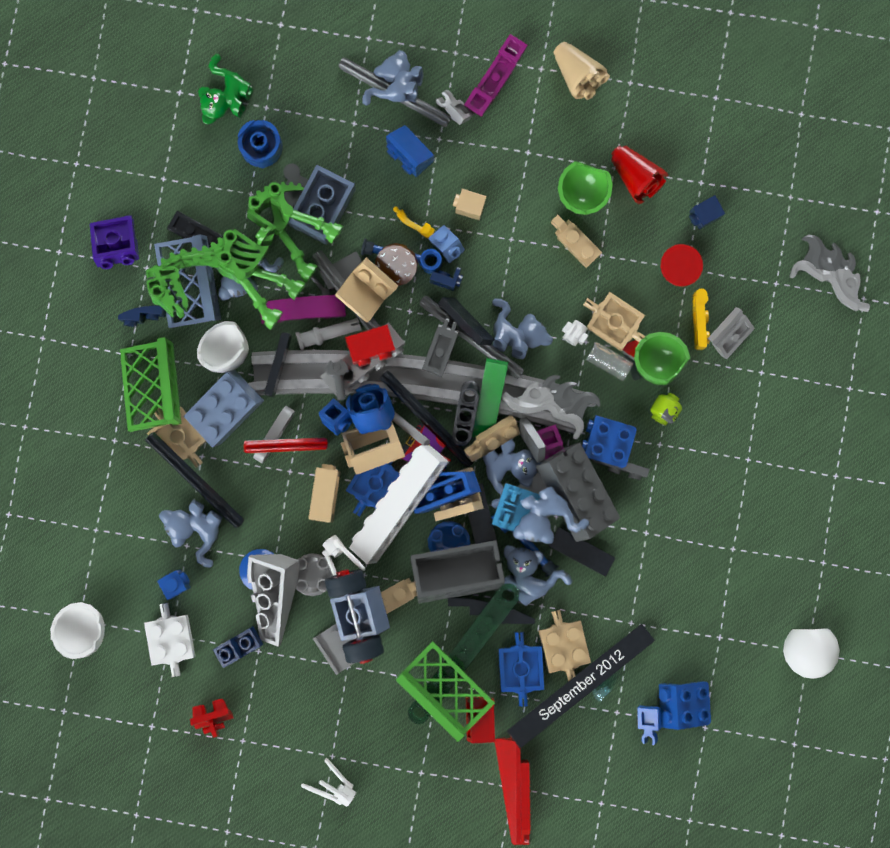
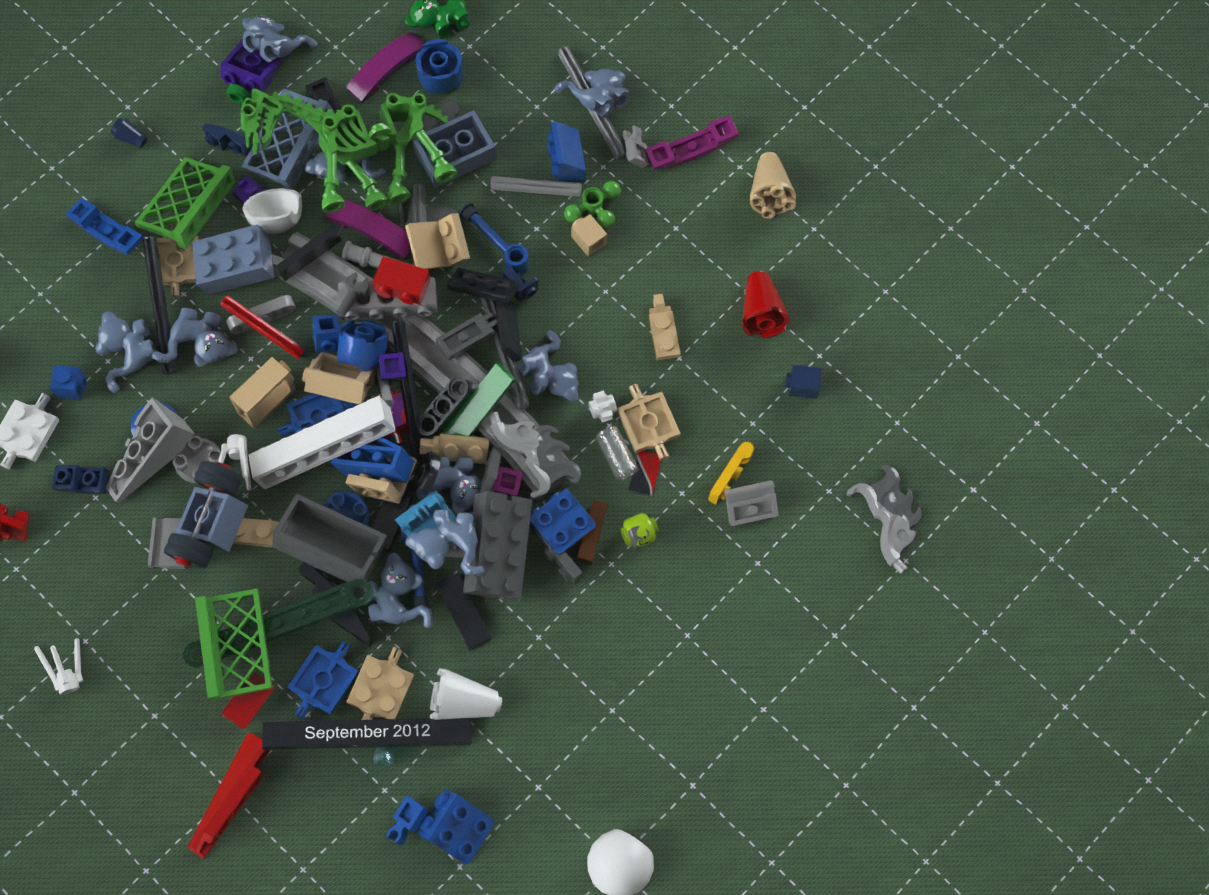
camera: 35 degrees right, 15 degrees down
tile [375,243,418,286] -> none
yellow piece [393,207,435,239] -> none
medium blue bracket [428,225,465,263] -> none
bright green cylinder [558,161,613,215] -> none
bright green cylinder [634,332,690,385] -> none
red piece [660,244,703,287] -> none
none -> blue slope [66,198,144,255]
none -> dark blue cone [111,118,148,148]
none -> sand blue animal [152,308,238,367]
none -> green tile [226,84,250,104]
none -> dark purple tile [232,176,265,204]
none -> sand blue animal [242,15,318,62]
none -> magenta slope [346,32,425,103]
none -> dark purple tile [379,352,406,381]
none -> black tile [410,451,441,500]
none -> white cone [430,668,502,720]
none -> black tile [447,268,520,304]
none -> light grey axle [490,176,582,197]
none -> bright green piece [564,181,621,229]
none -> reddish brown piece [577,500,608,565]

